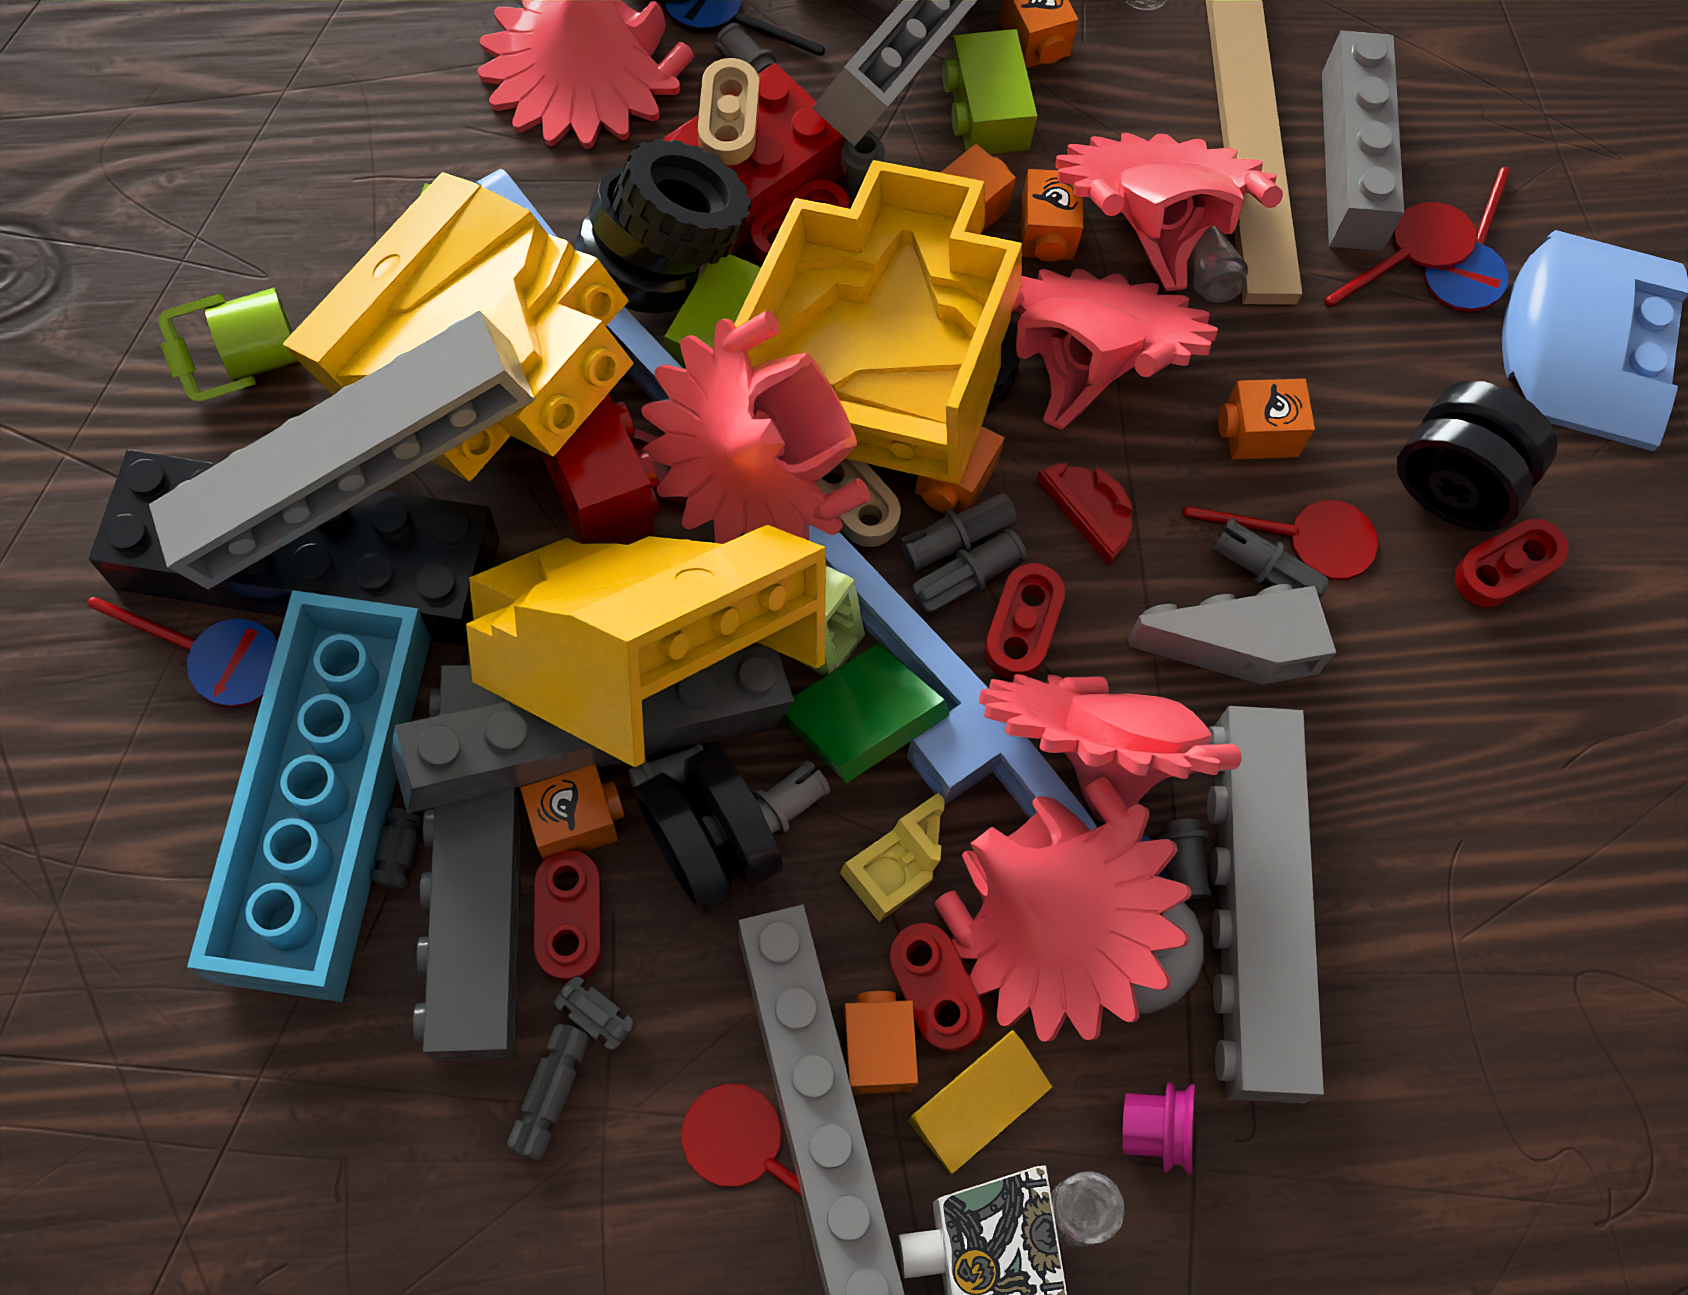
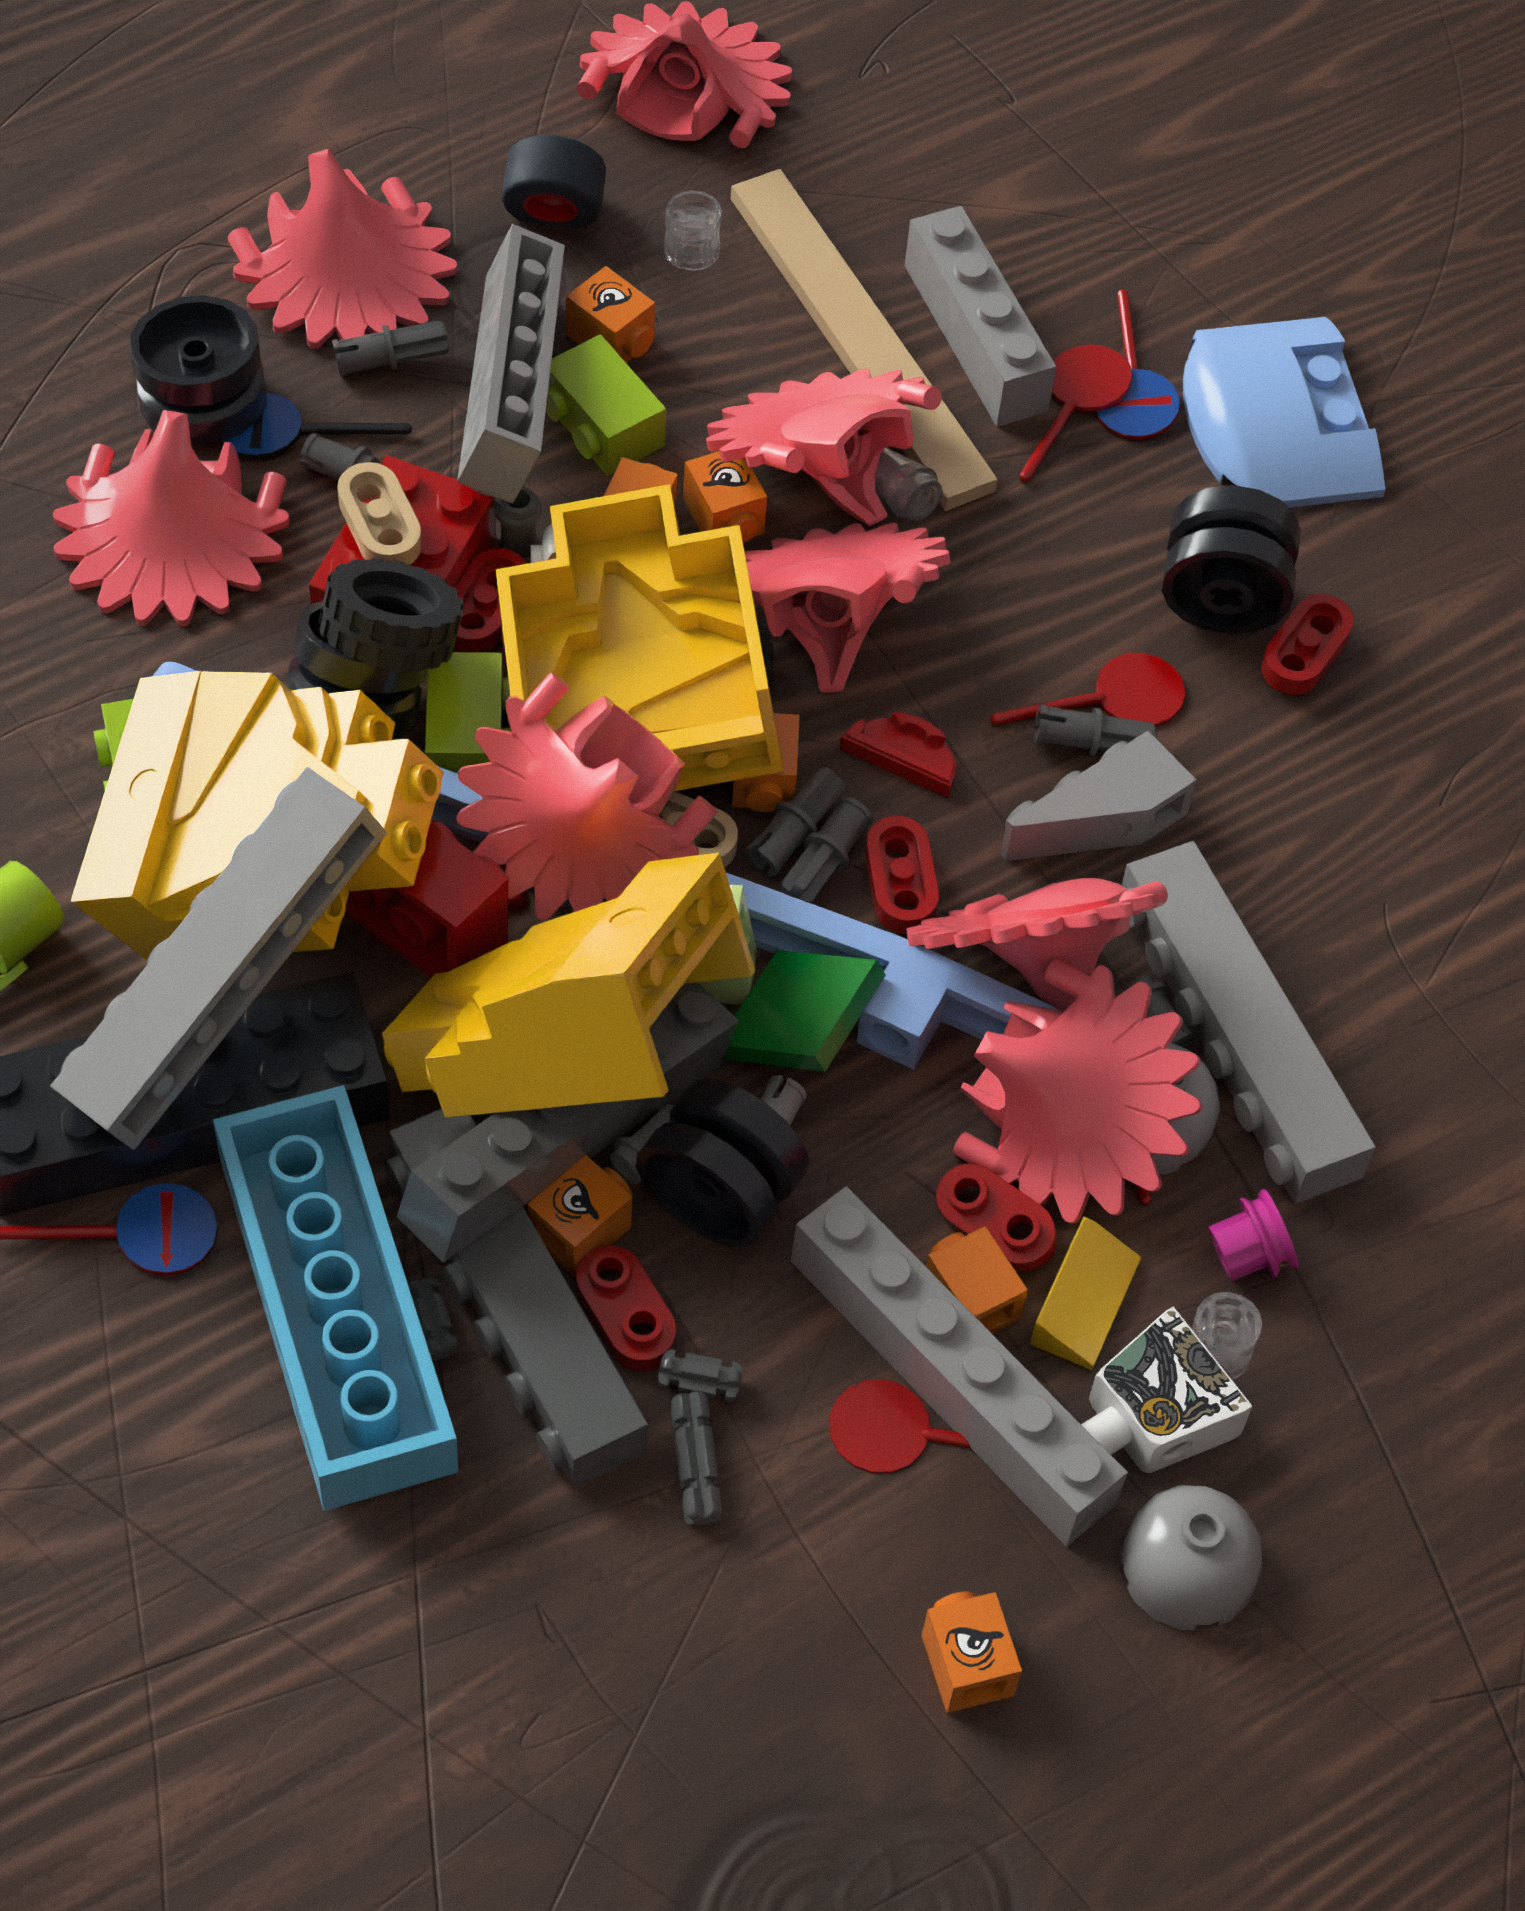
camera: 25 degrees left, 10 degrees down
light yellow slope [840,793,945,922] -> none
orange brick [1218,379,1315,460] -> none

